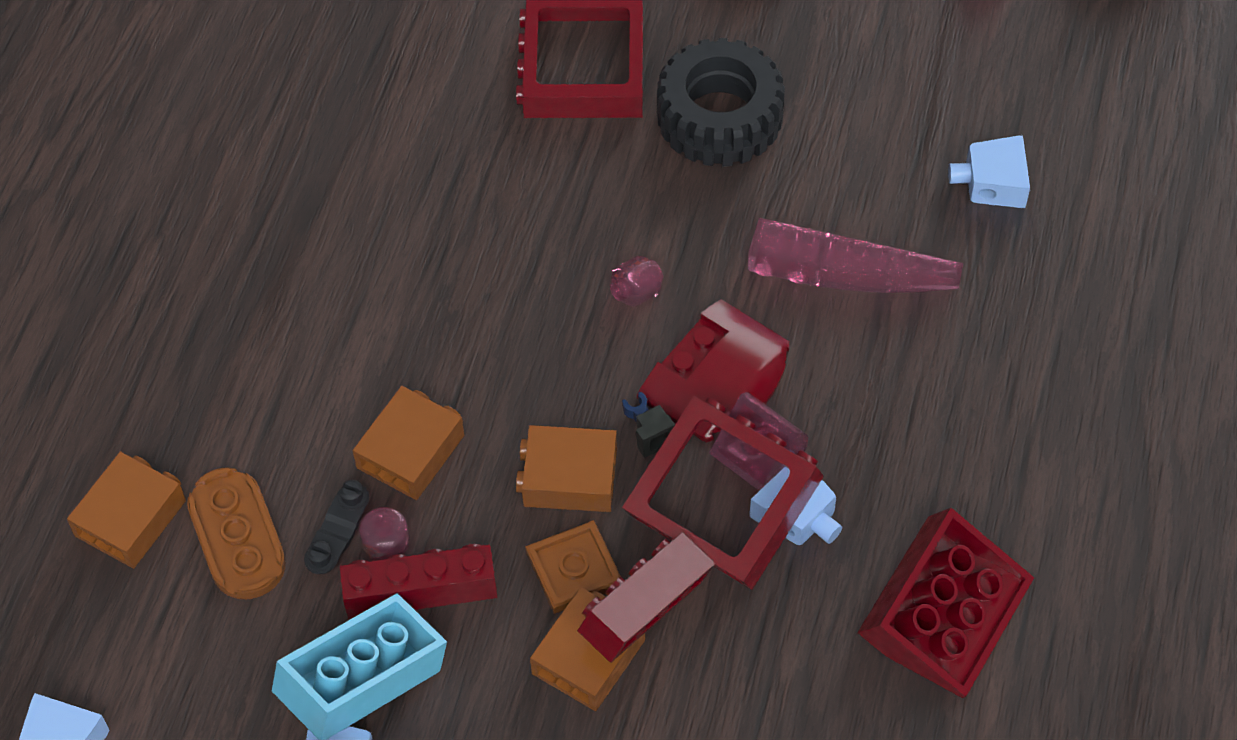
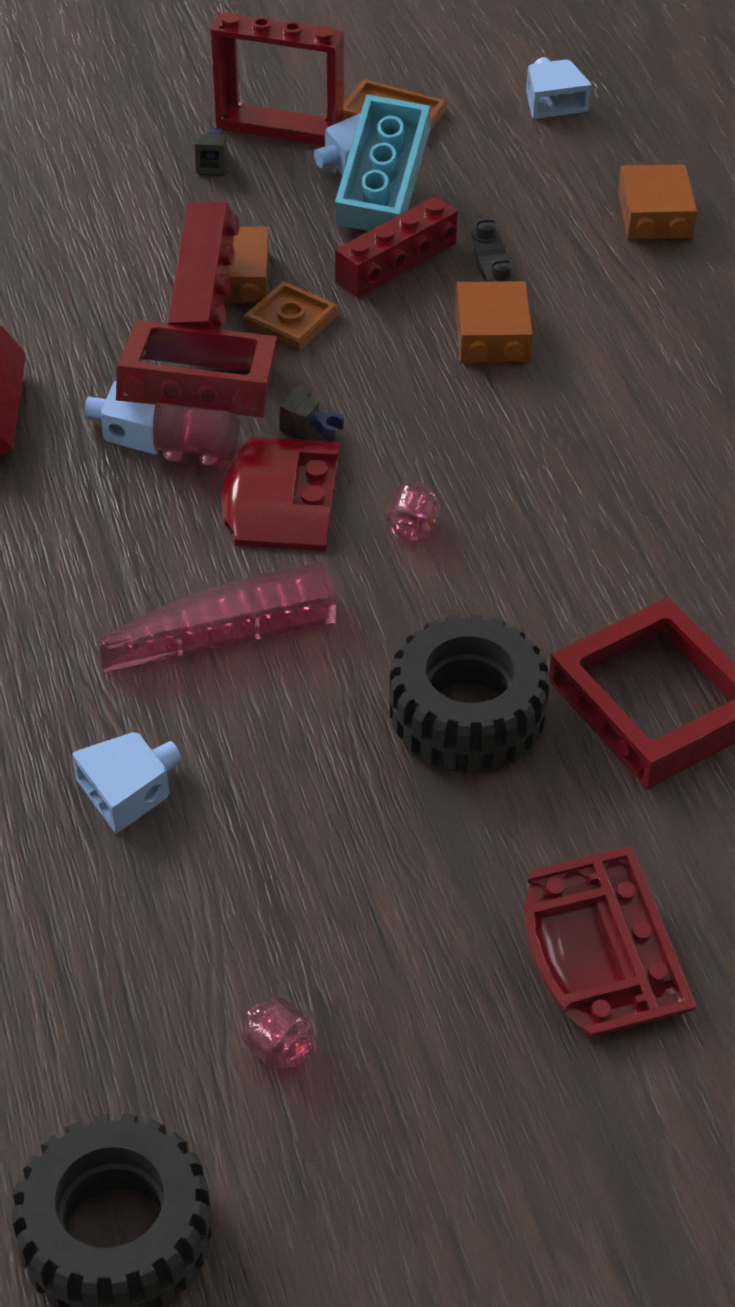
camera: 145 degrees right, 10 degrees down
dark orange tile [187,468,286,599] -> none
clear pink head [359,507,410,561] -> none
dark orange brick [516,425,617,512] -> none

